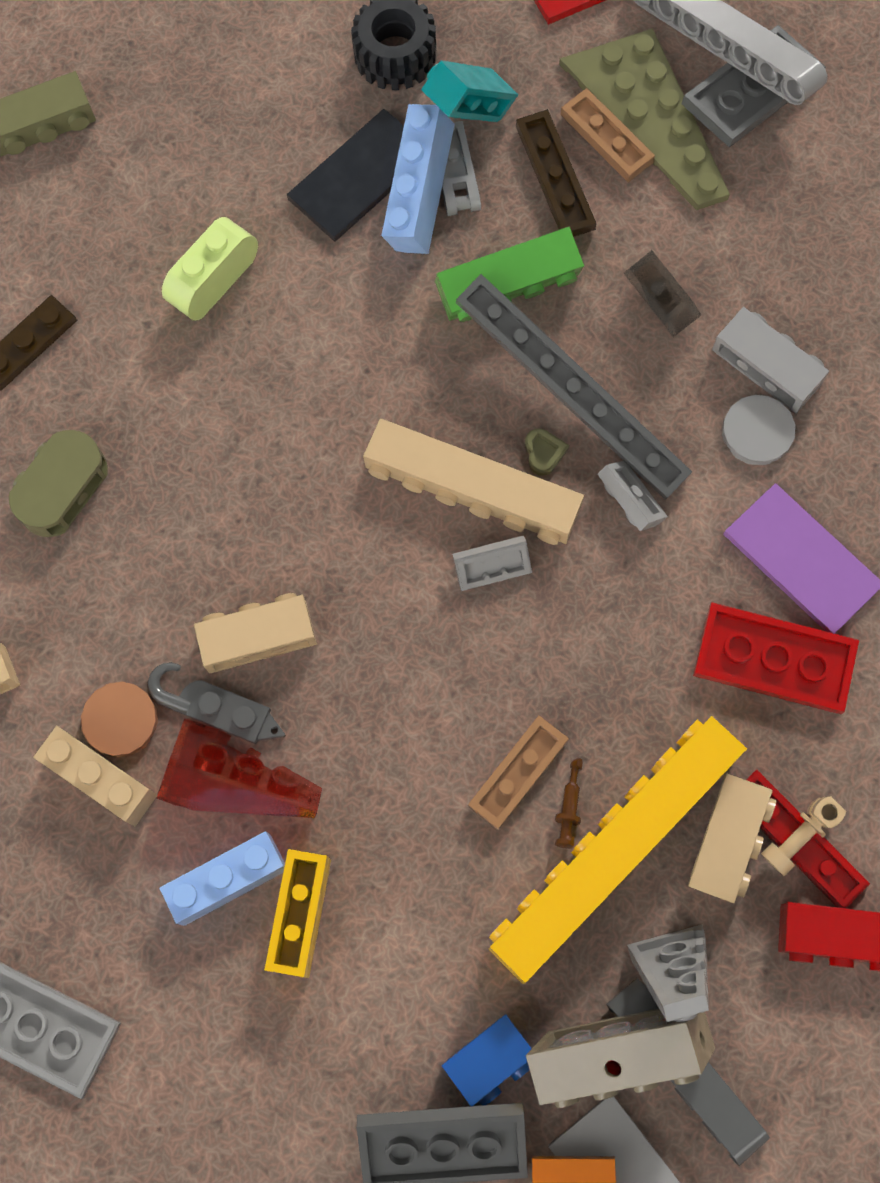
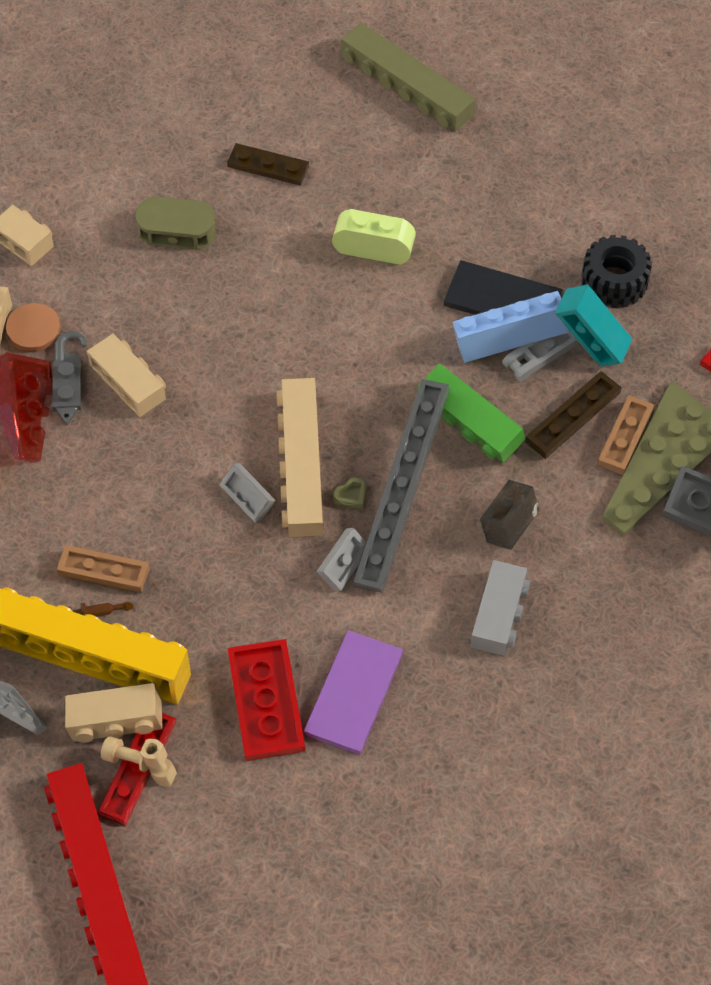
camera: 60 degrees right, 15 degrees down
light grey tile [722,395,795,466] -> none

